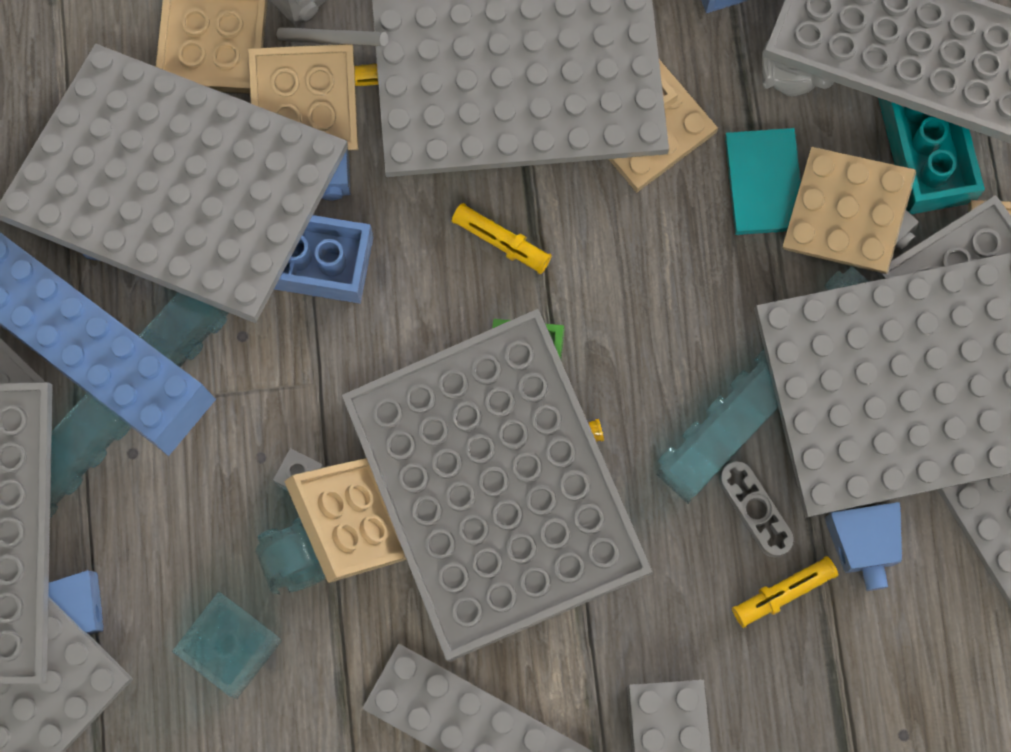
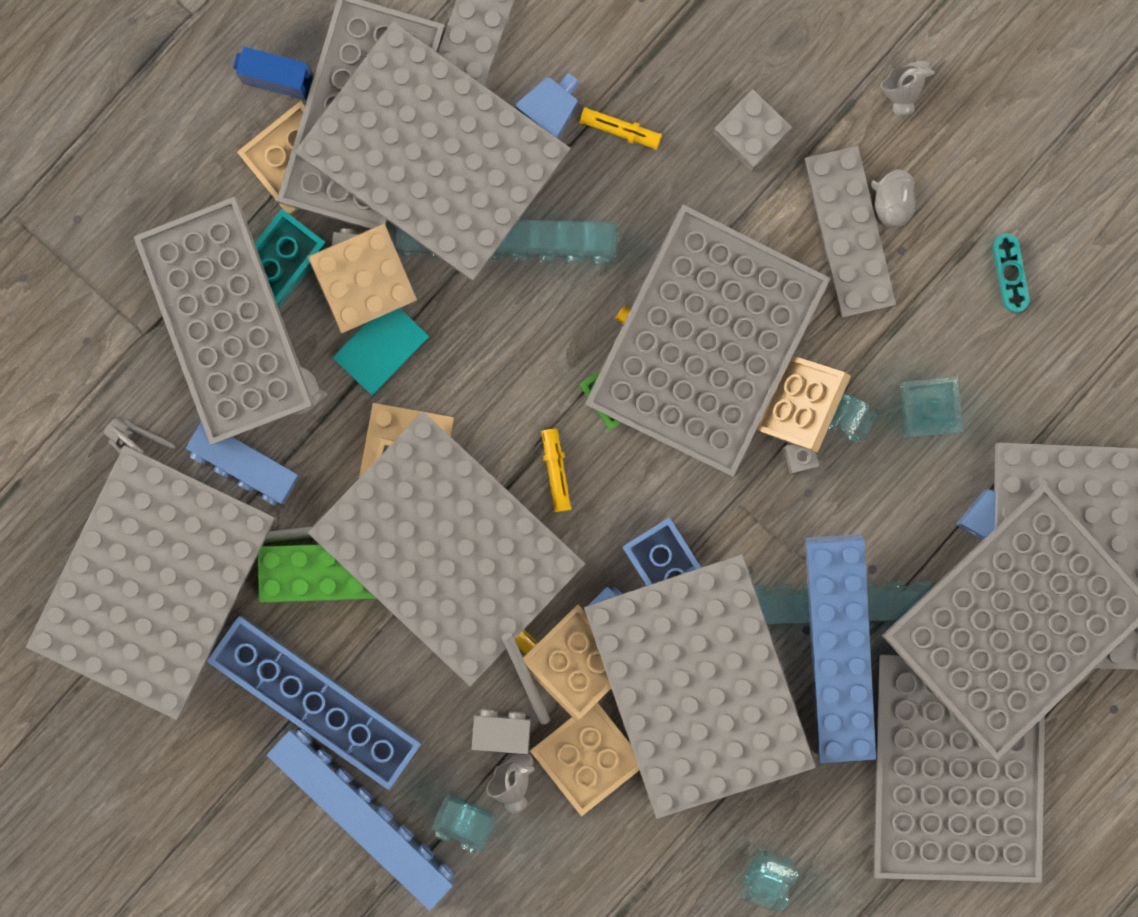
camera: 125 degrees left, 10 degrees up
light grey beam [719,461,794,558] -> none

